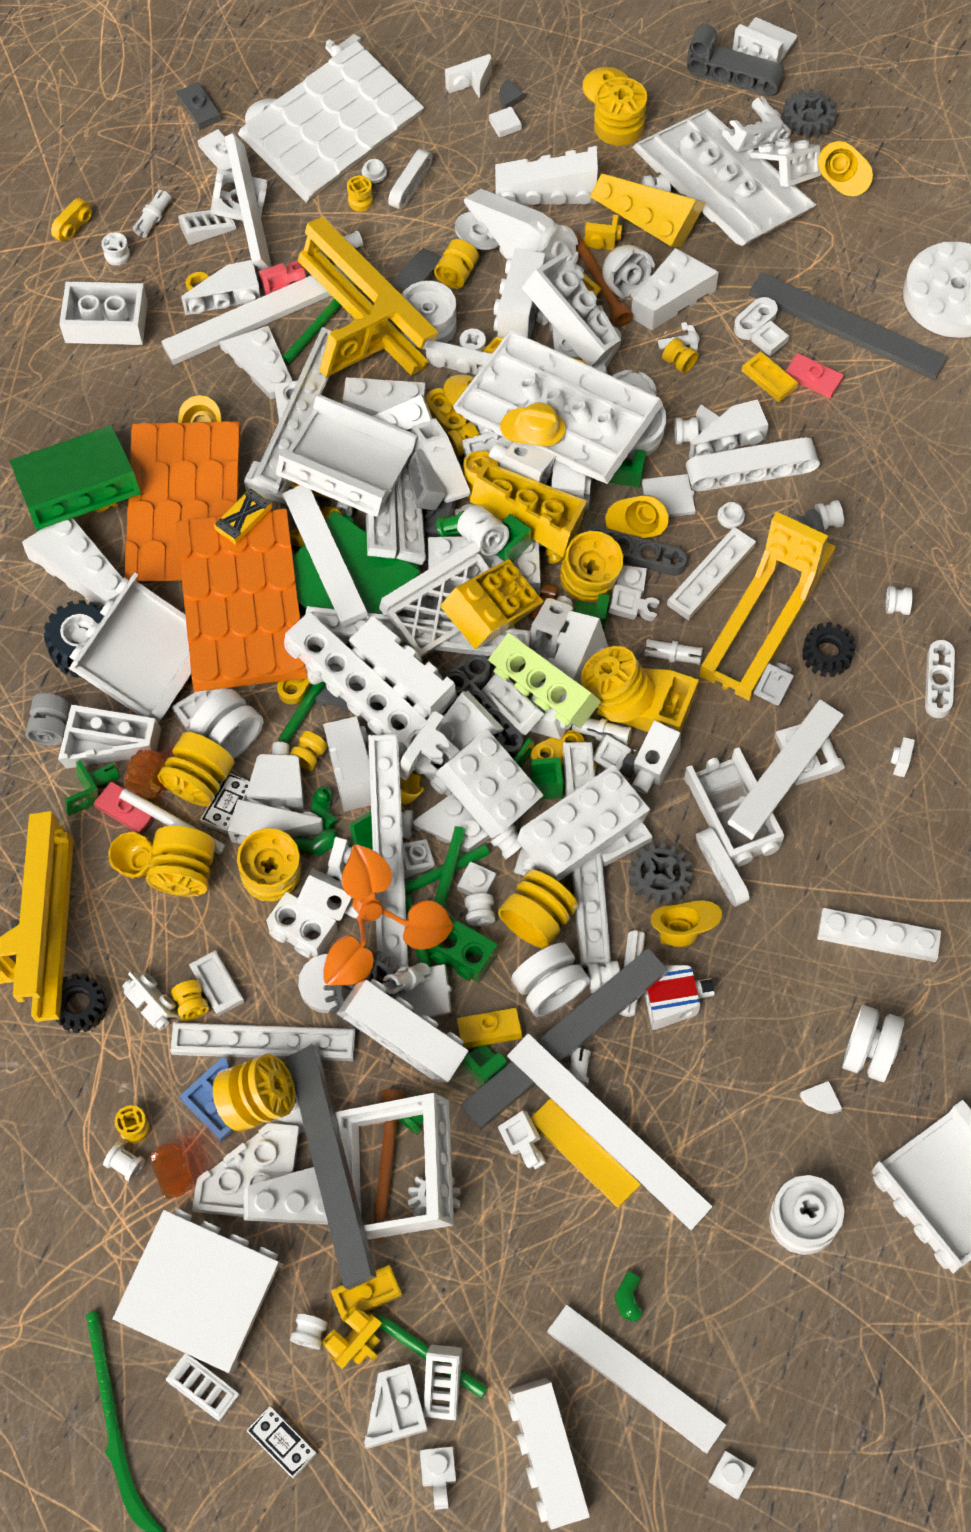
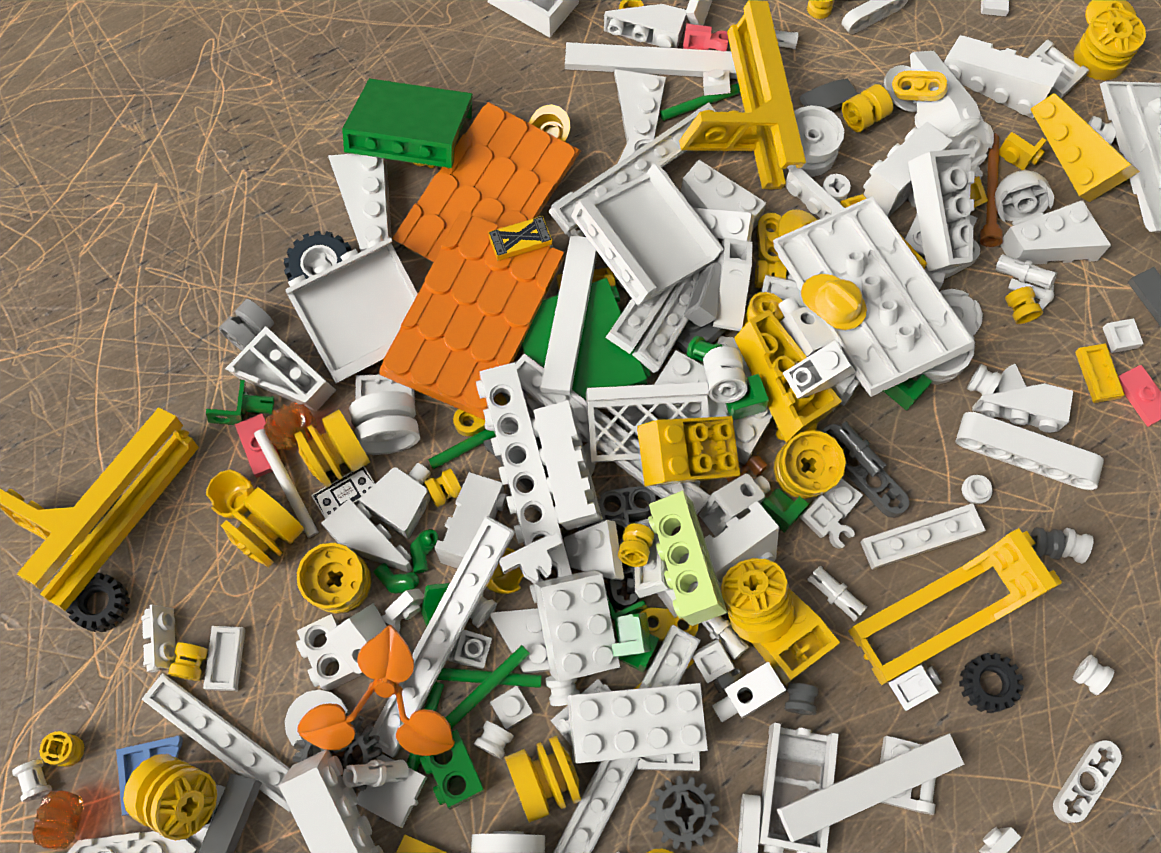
camera: 30 degrees right, 5 degrees up
yellow piece [605,495,669,538] -> none
white piece [641,474,695,517] -> none
white plate [734,297,778,340] -> none
none -> panel [612,613,652,657]
none -> yellow wheel [618,523,655,567]
none -> white plate [703,69,730,96]
none -> white slope [783,340,856,399]
none -> dark grey wheel [785,683,819,715]
none -> dark grey pin [832,421,887,478]
none -> yellow plate [892,71,948,101]
none -> white pin [995,254,1057,290]
none -> white plate [1028,39,1089,98]

